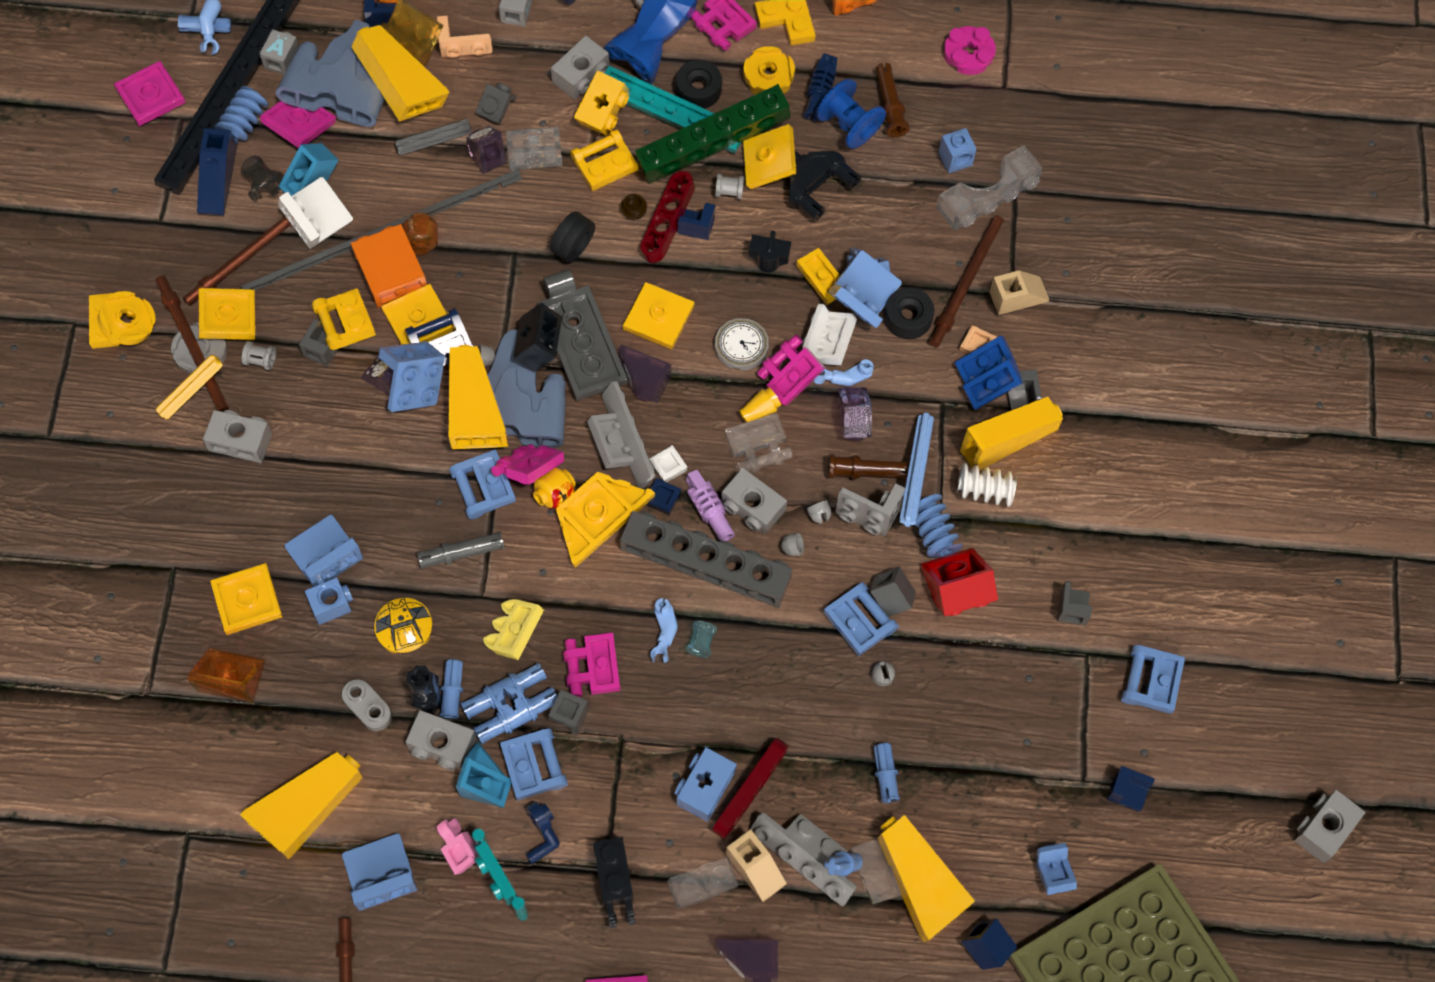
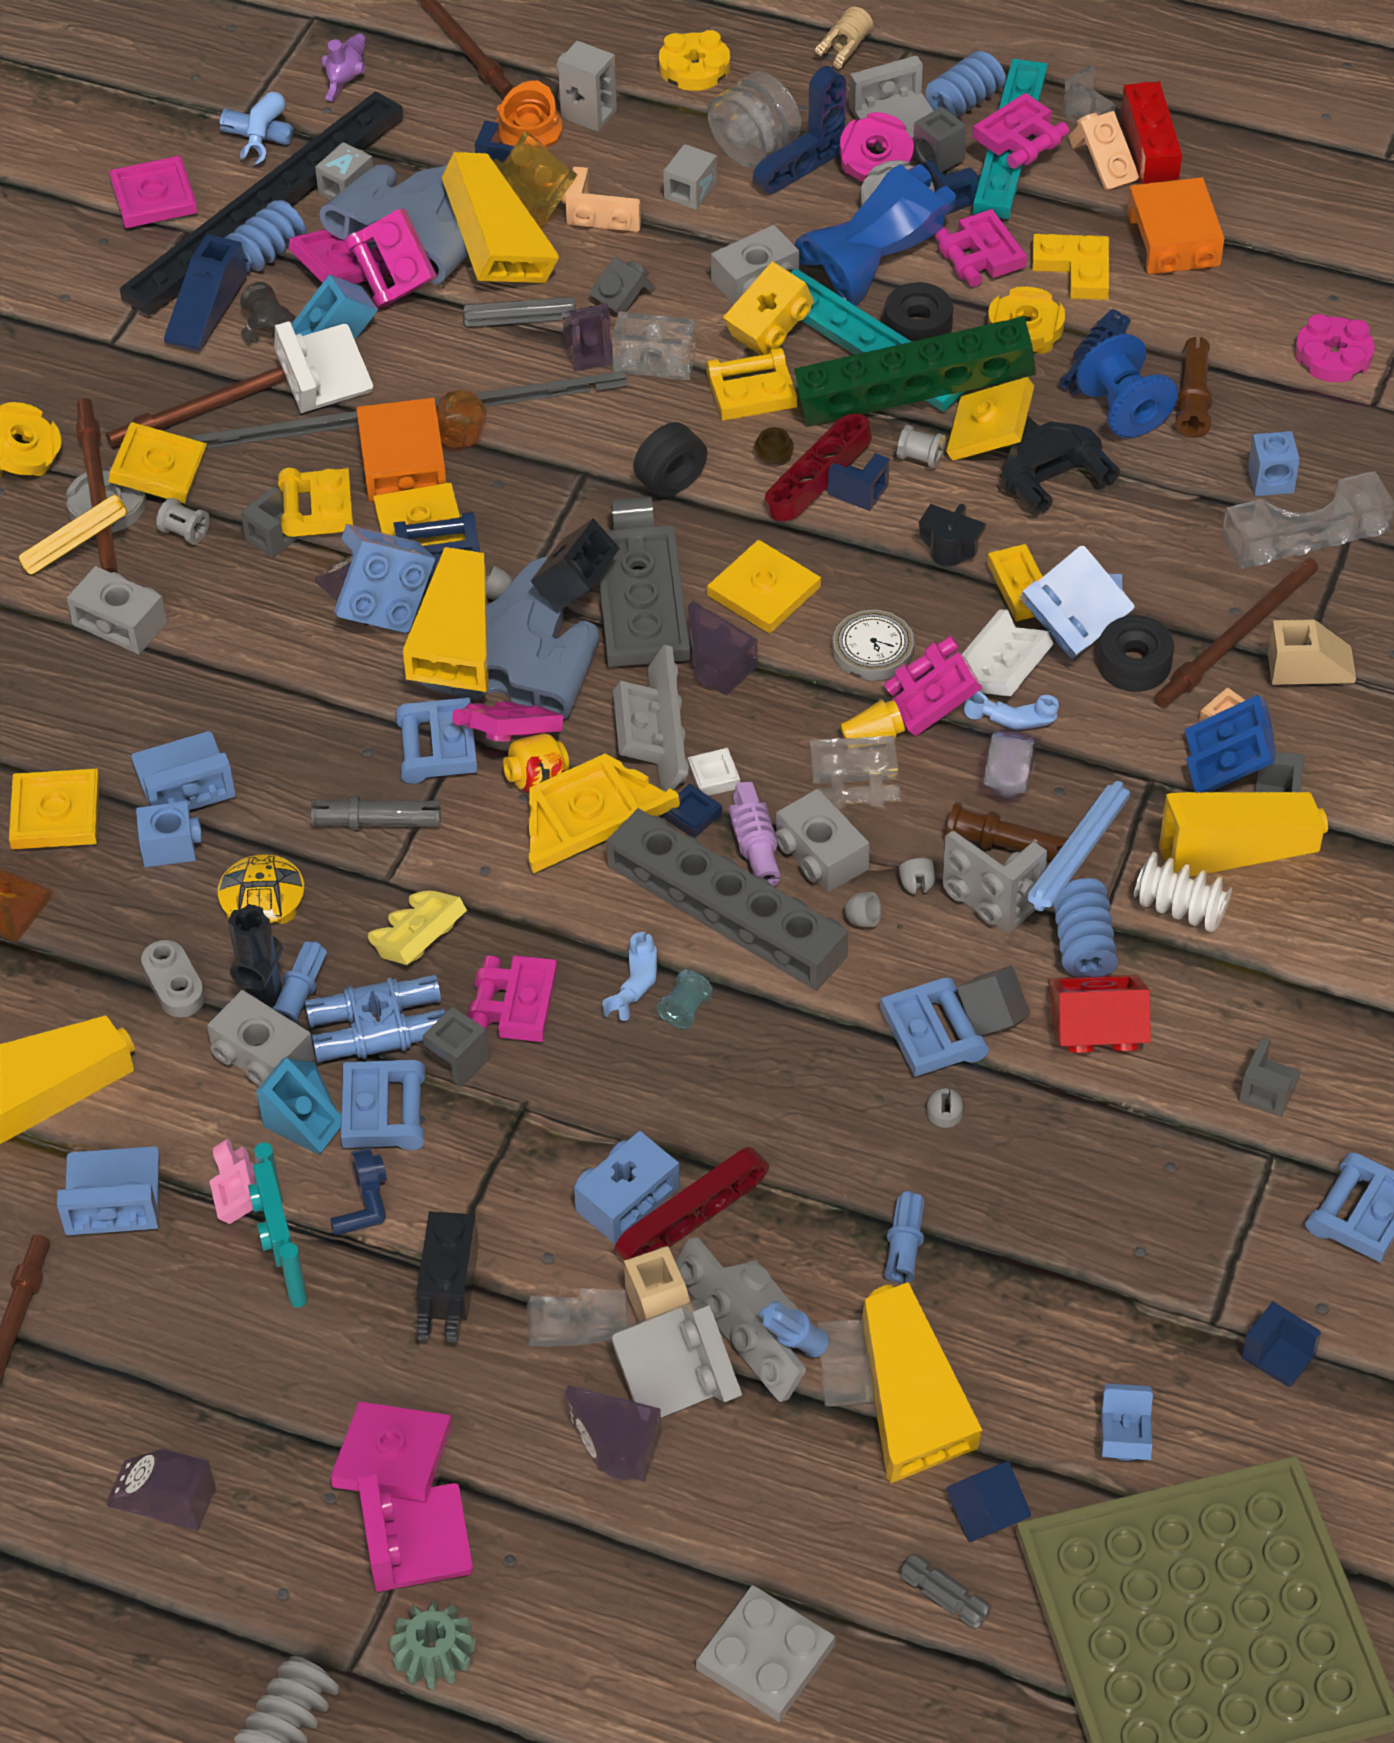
camera: 20 degrees right, 15 degrees down
none -> dark pink plate [344,209,438,309]
none -> light grey bracket [610,1299,742,1424]

